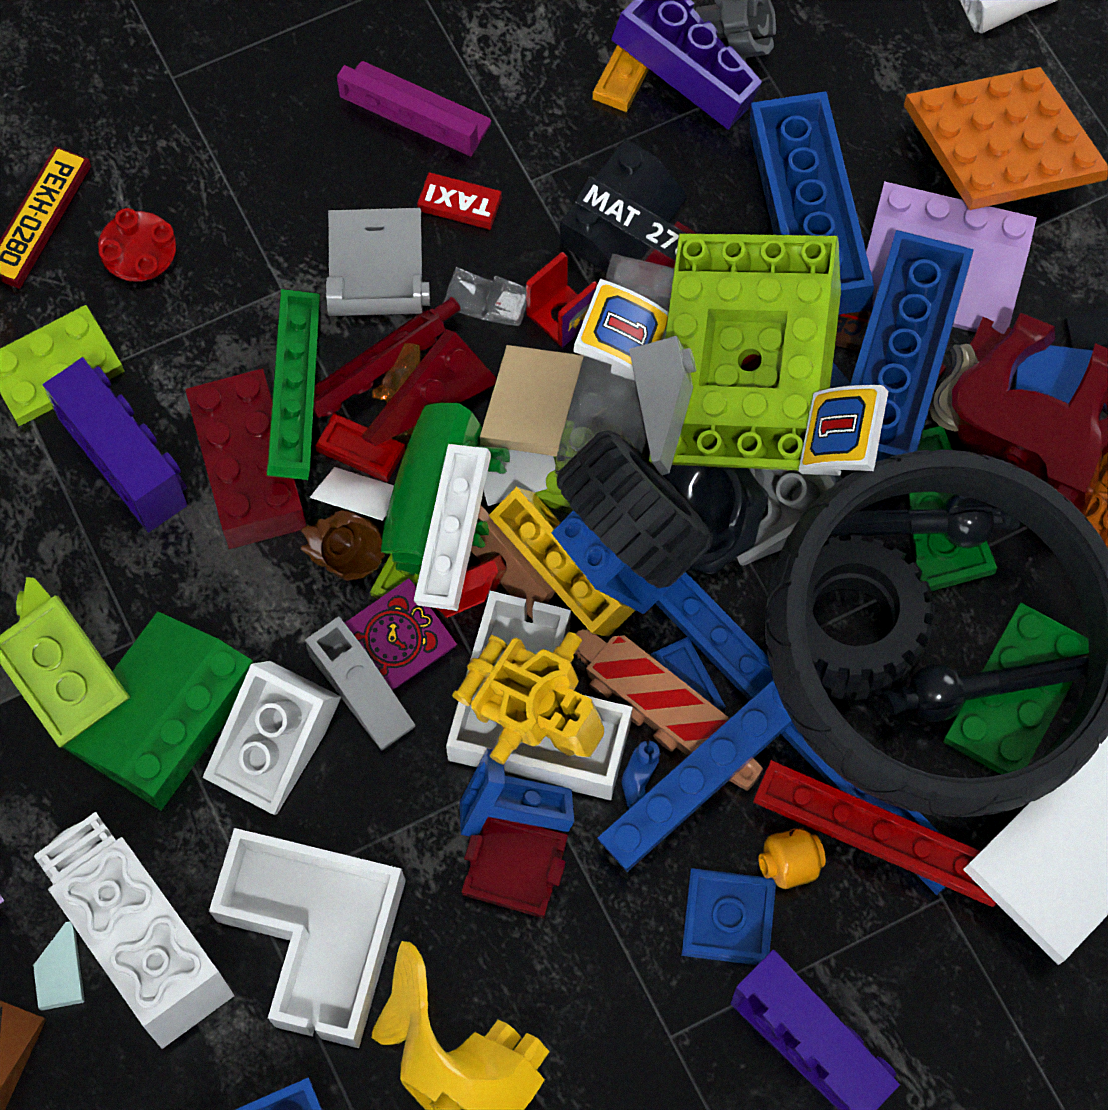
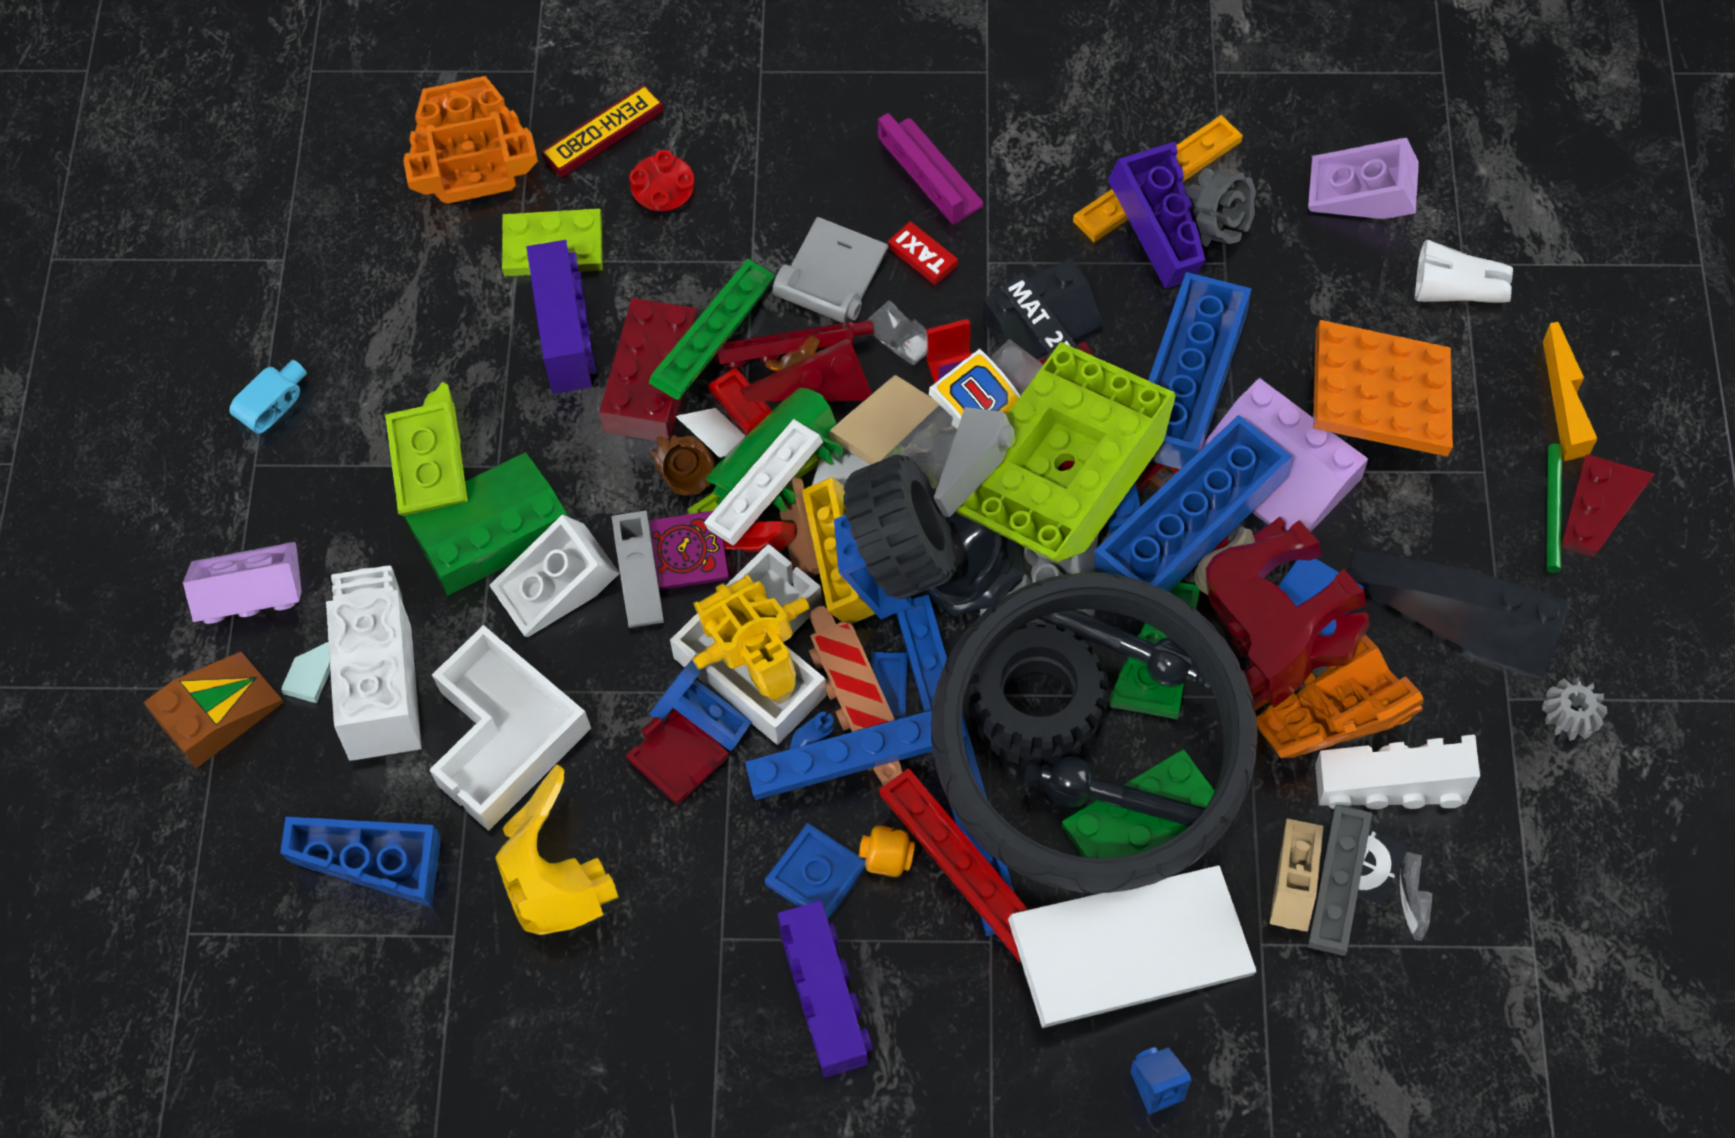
camera: 30 degrees right, 5 degrees down
slope [798,385,889,476] -> none

